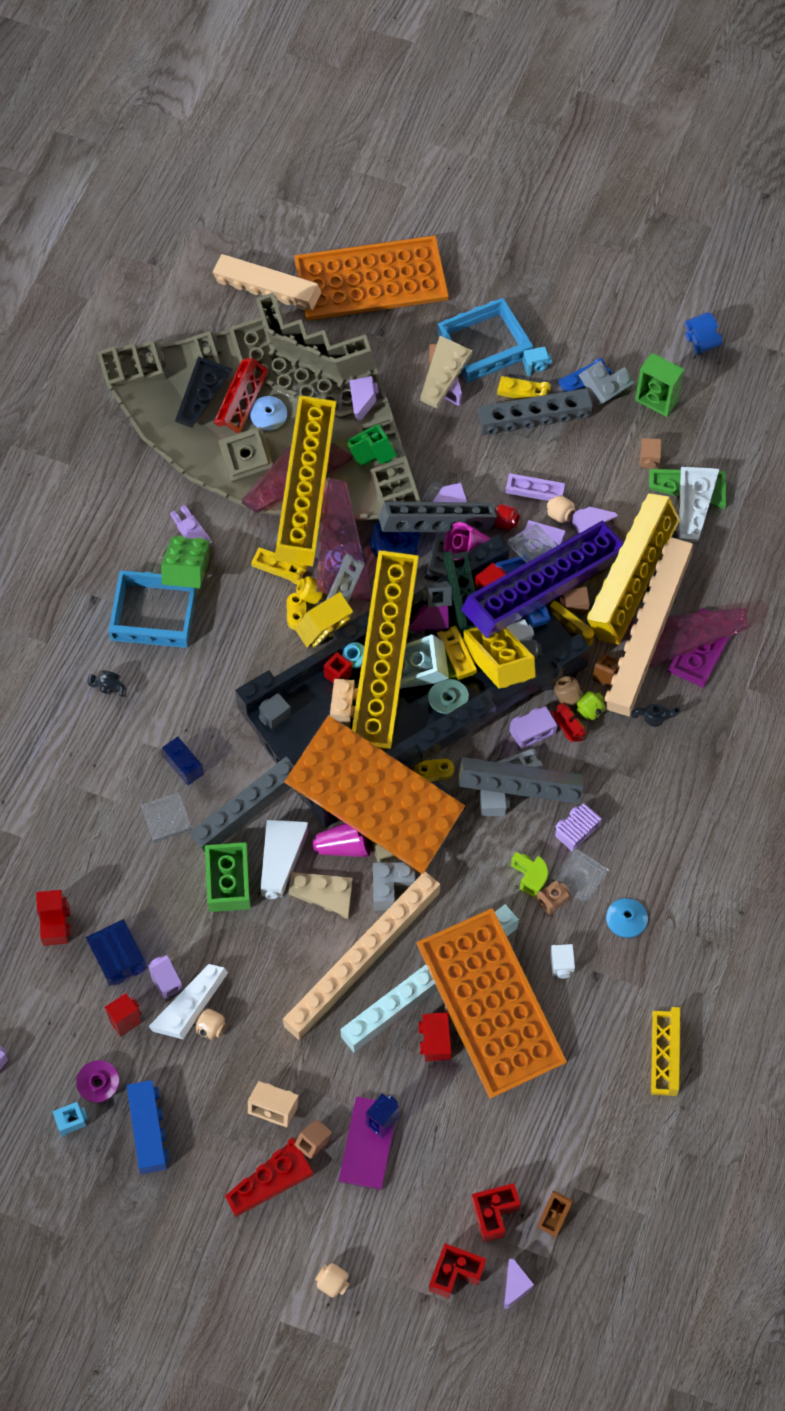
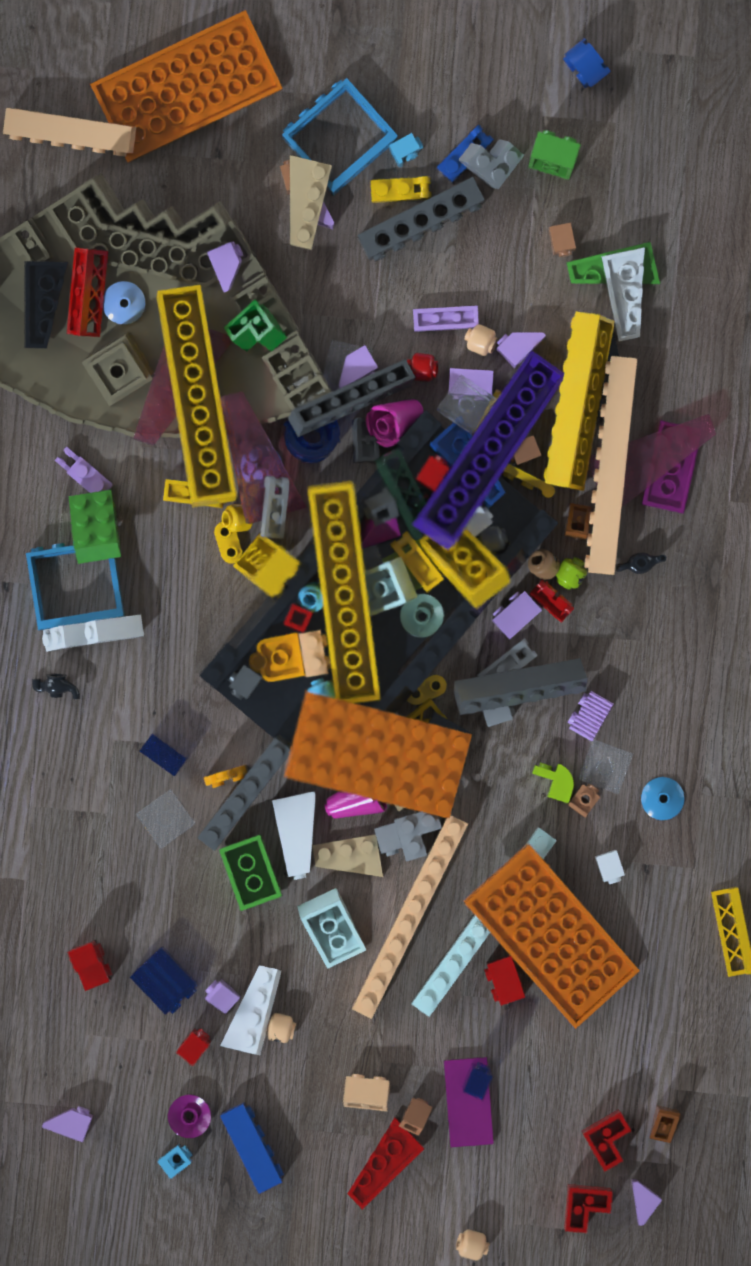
camera: 10 degrees left, 25 degrees up
none -> white arch [43,615,144,652]
none -> light orange plate [204,764,249,788]
none -> light orange plate [249,633,306,682]
none -> light aqua slope [297,888,366,969]
none -> light grey brick [374,822,402,856]

